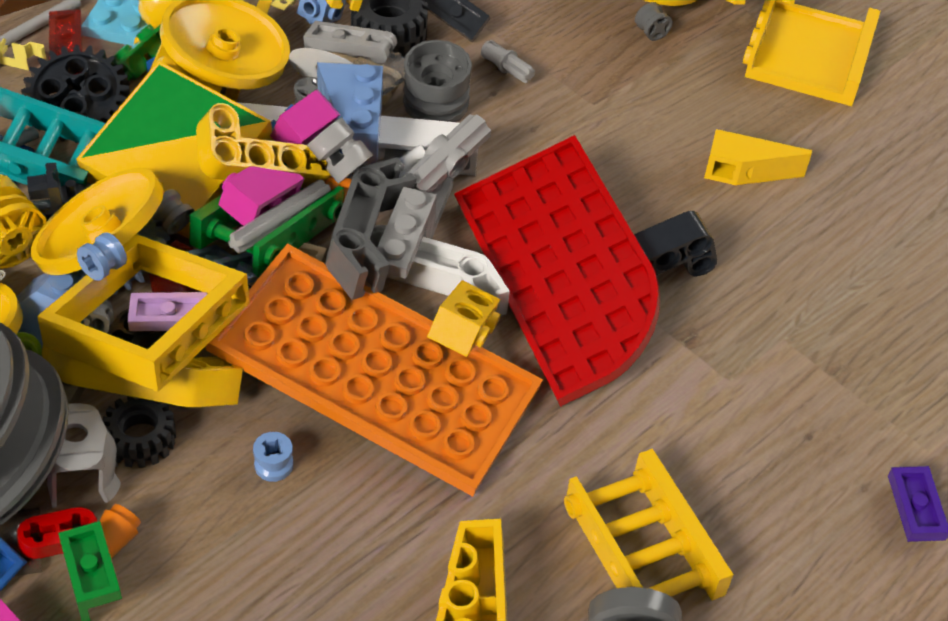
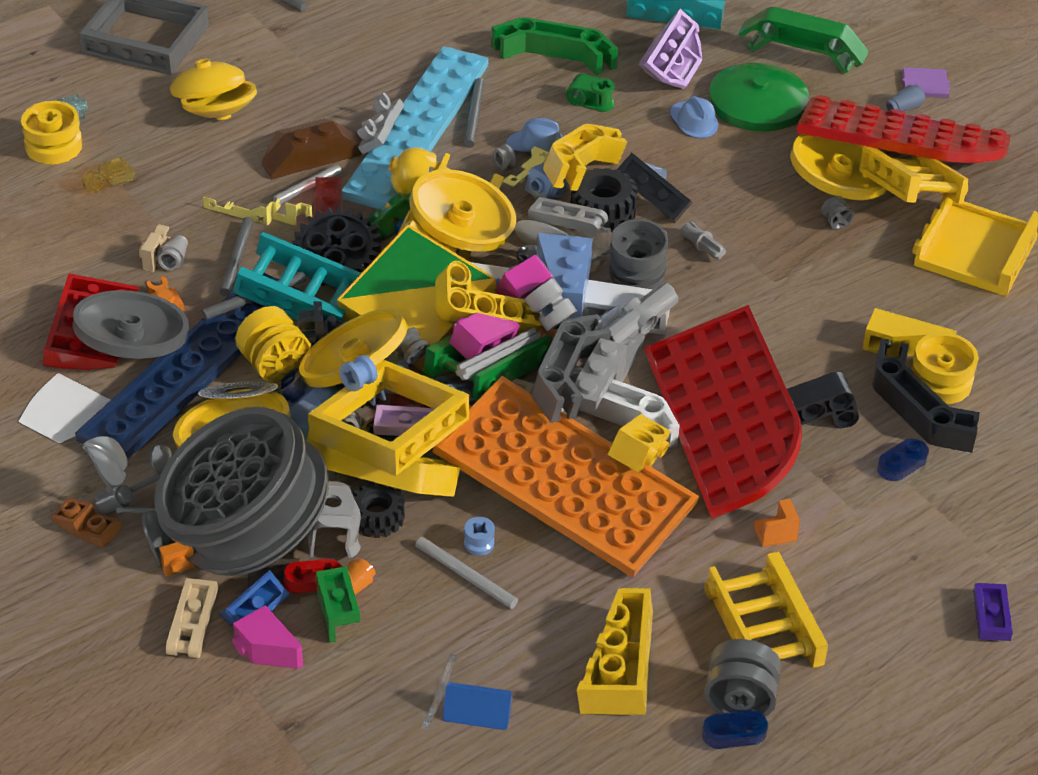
camera: 10 degrees right, 5 degrees down
none -> plate [276,368,307,403]
none -> light grey bar [416,537,518,609]
none -> orange panel [754,499,800,547]
none -> black piece [872,339,980,453]
none -> clear blue plate [877,439,929,481]
none -> yellow wheel [911,332,979,404]

